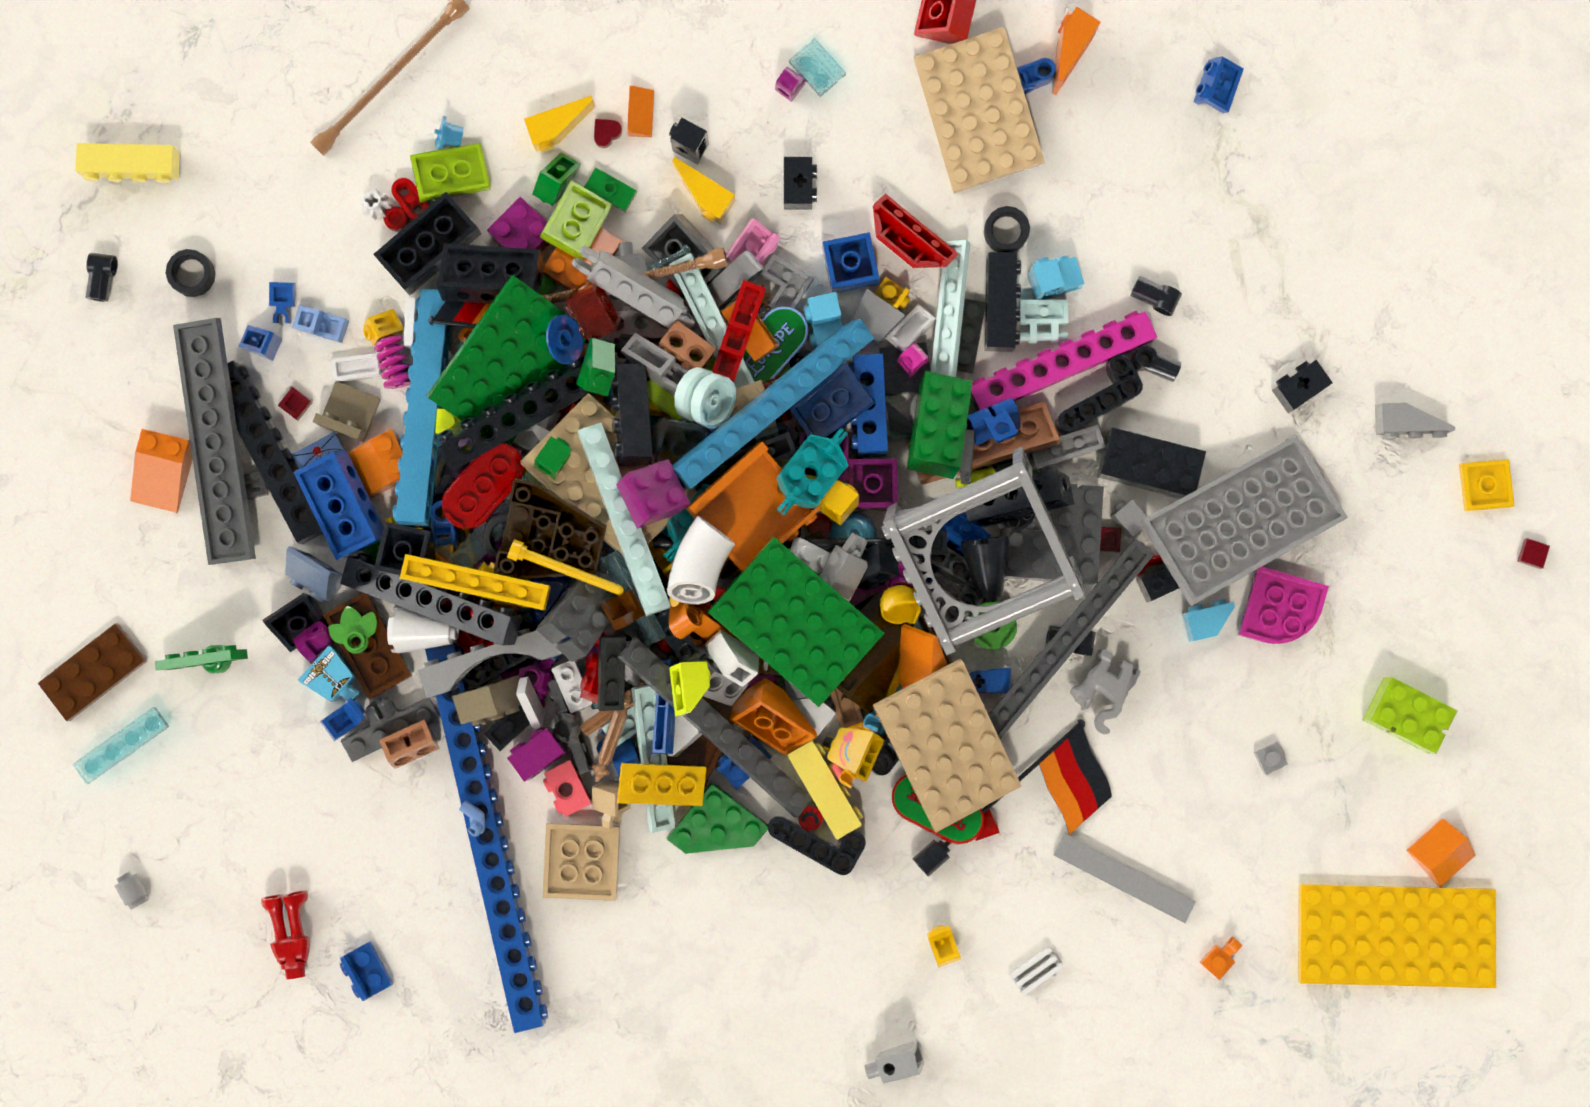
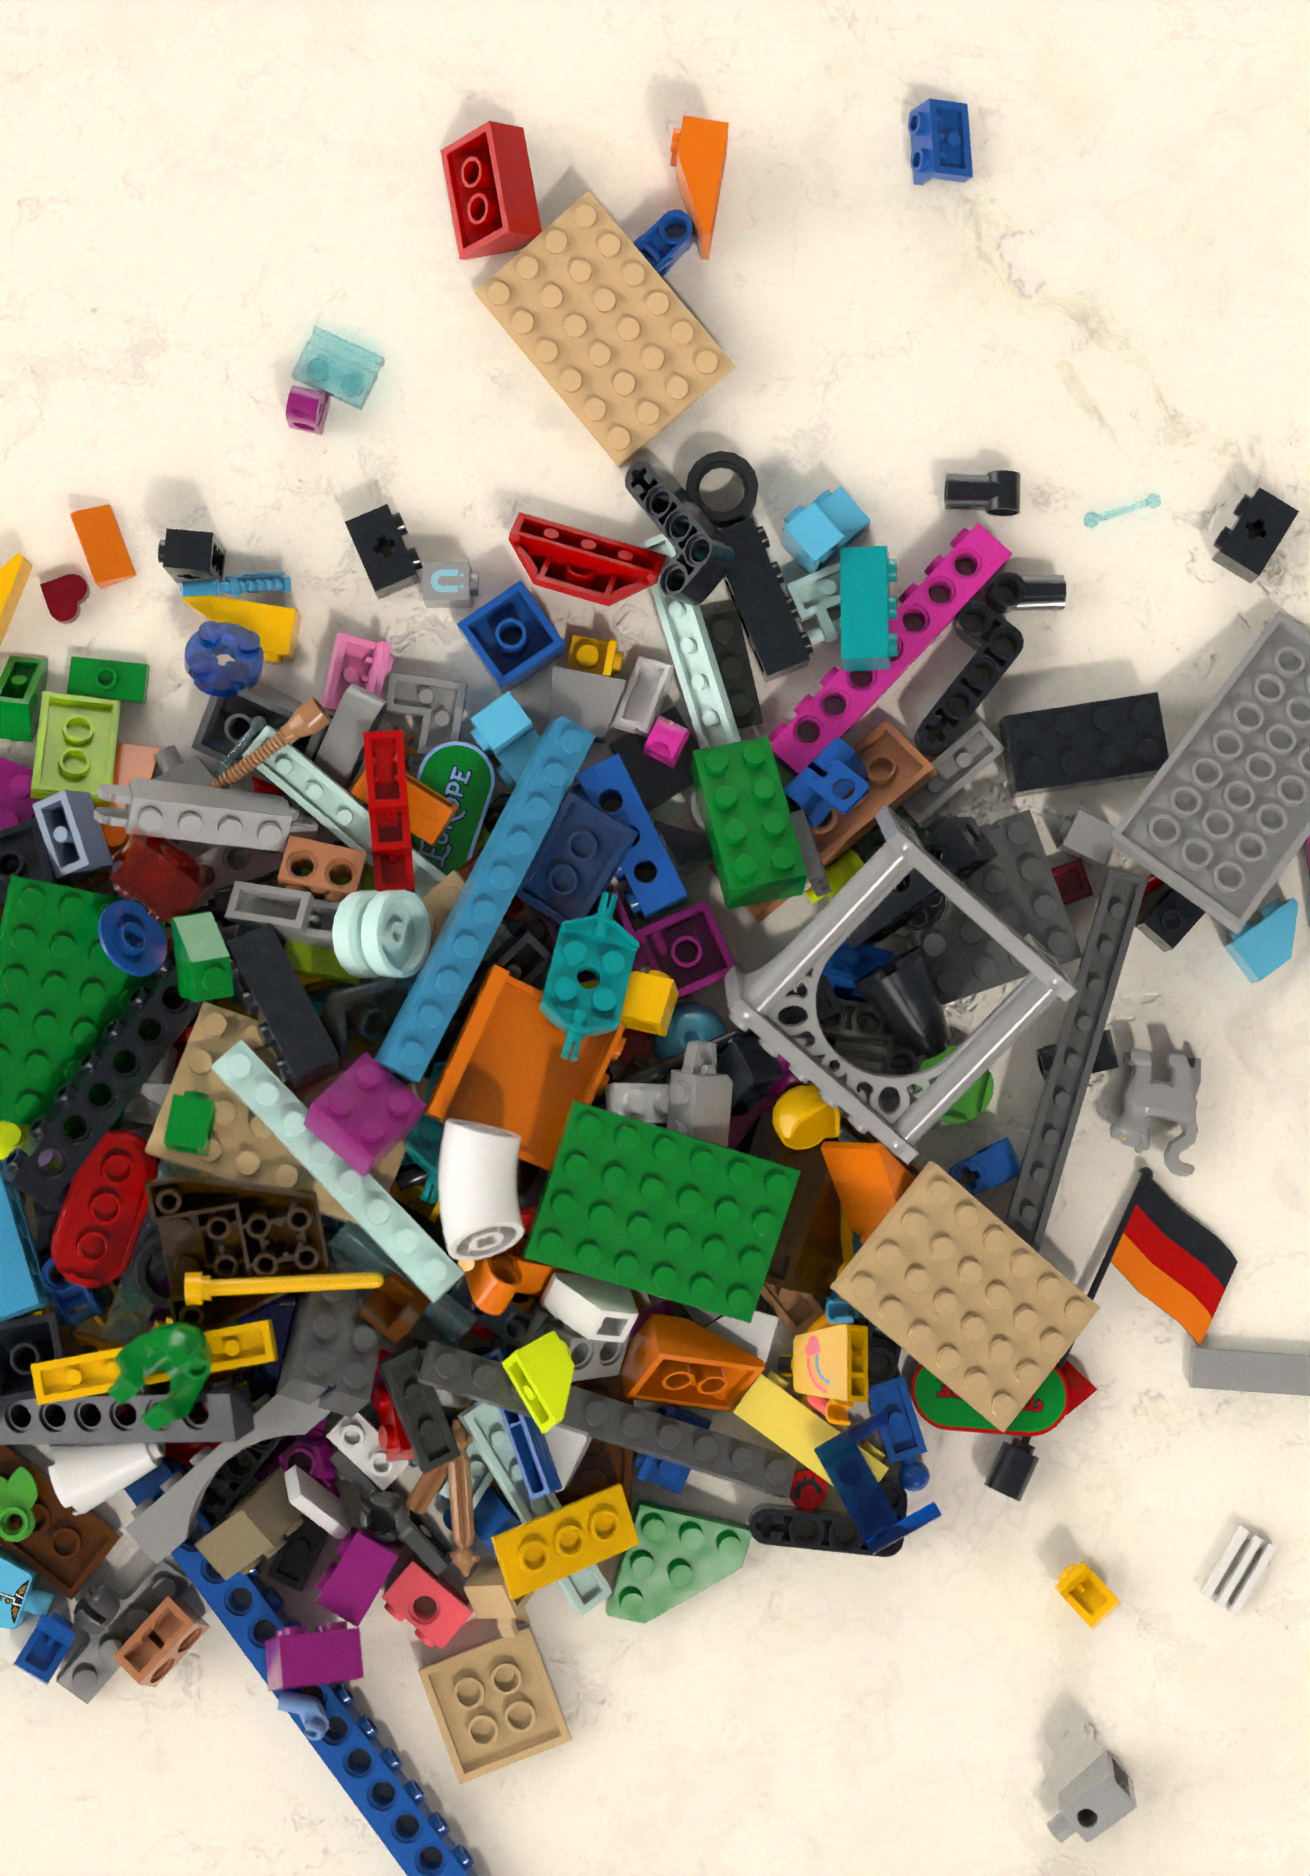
camera: 20 degrees left, 0 degrees up
none -> sand blue brick [32,790,114,880]
none -> green piece [108,1322,213,1431]
none -> dark azure piece [180,572,291,597]
none -> clear blue plate [184,621,264,697]
none -> magenta brick [265,1621,364,1691]
none -> light grey brick [423,562,479,608]
none -> black beam [625,461,735,606]
none -> clear blue plate [814,1410,942,1555]
none -> teal brick [840,546,898,671]
none -> blue plate [868,1375,930,1492]
none -> clear light blue hinge [1083,493,1161,529]

